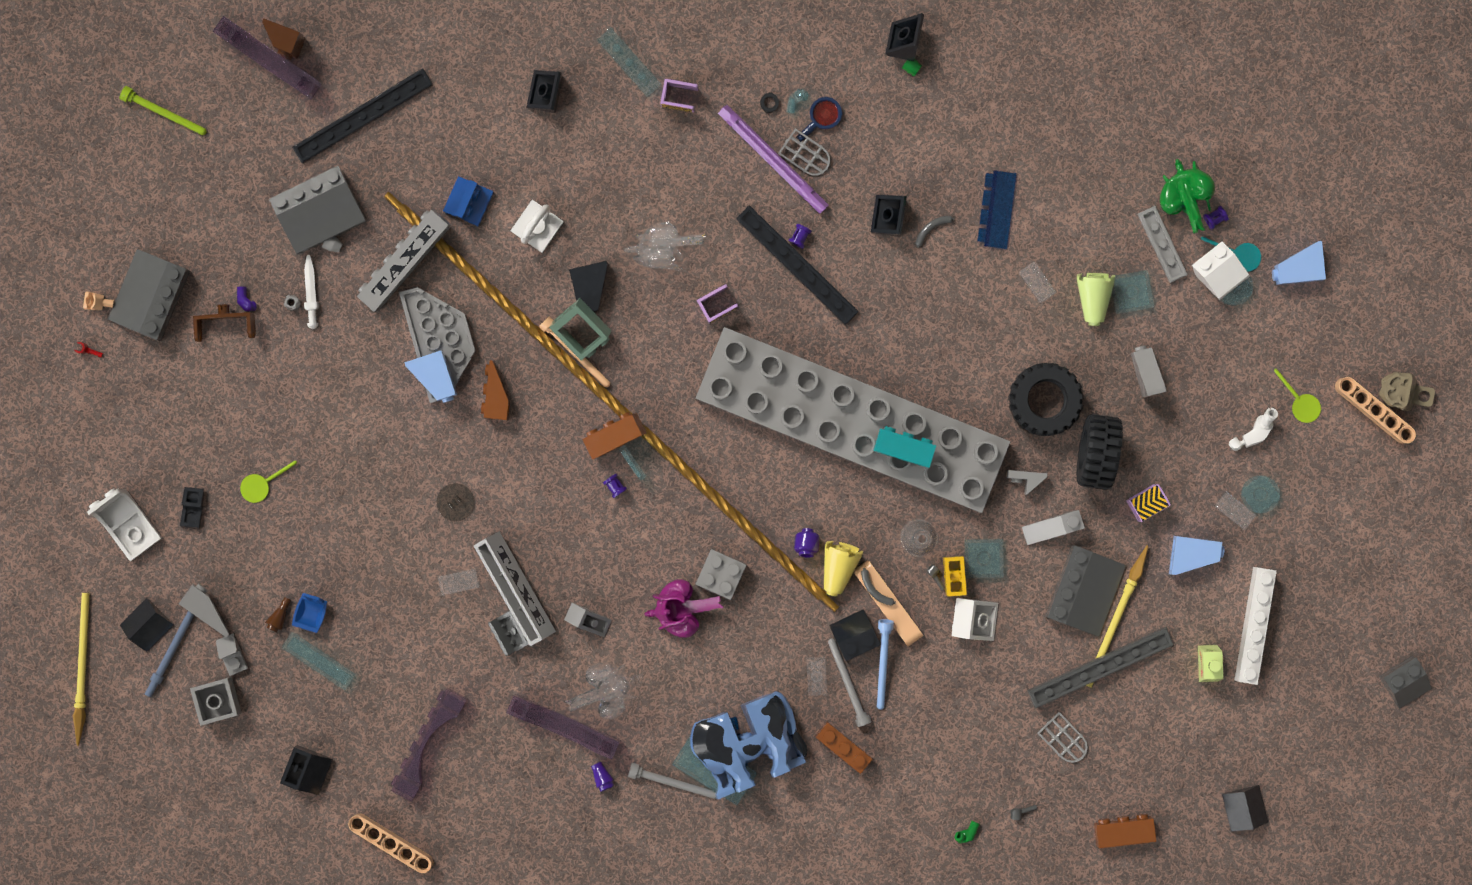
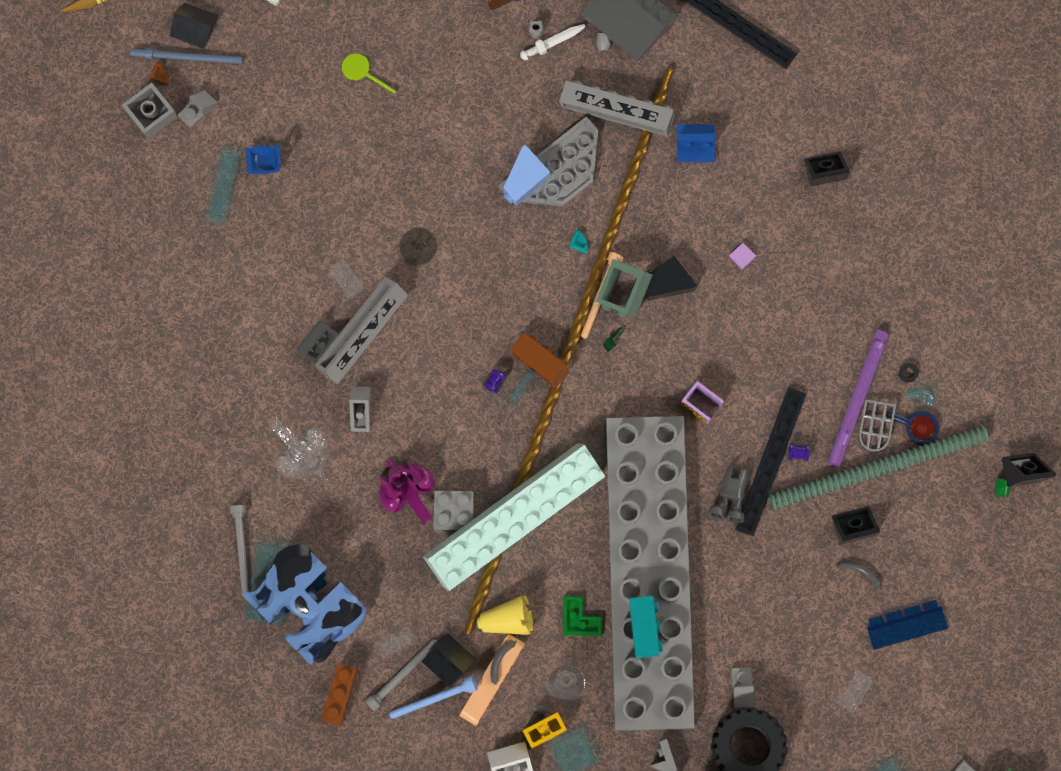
camera: 70 degrees right, 10 degrees down
light grey slope [179,583,229,637] -> none
black slope [180,487,204,529] -> none
reddish brown cone [265,597,291,633] -> none
black slope [280,745,333,795] -> none
light nougat beam [348,813,433,873] -> none
clear purple arch [391,688,468,802] -> none
dark orange slope [481,360,510,420] -> none
clear purple arch [506,694,621,760] -> none
white tile [511,200,564,253] -> none
dark purple cone [591,762,614,792] -> none
clear light blue tile [597,27,662,98] -> none
clear hair [624,221,705,271] -> none
lavender piece [660,79,698,112] -> none
dark purple head [794,528,820,558] -> none
yellowish green cone [1077,273,1115,326] -> none
none -> dark orange tile [150,62,169,85]
none -> light aqua brick [423,443,605,591]
none -> green tile [563,596,602,636]
none -> teal tile [569,229,588,254]
none -> dark green hand [603,327,624,352]
none -> dark grey piece [708,466,748,523]
none -> lavender tile [729,243,756,270]
none -> light grey slope [731,667,754,708]
none -> sand green piece [769,425,989,511]

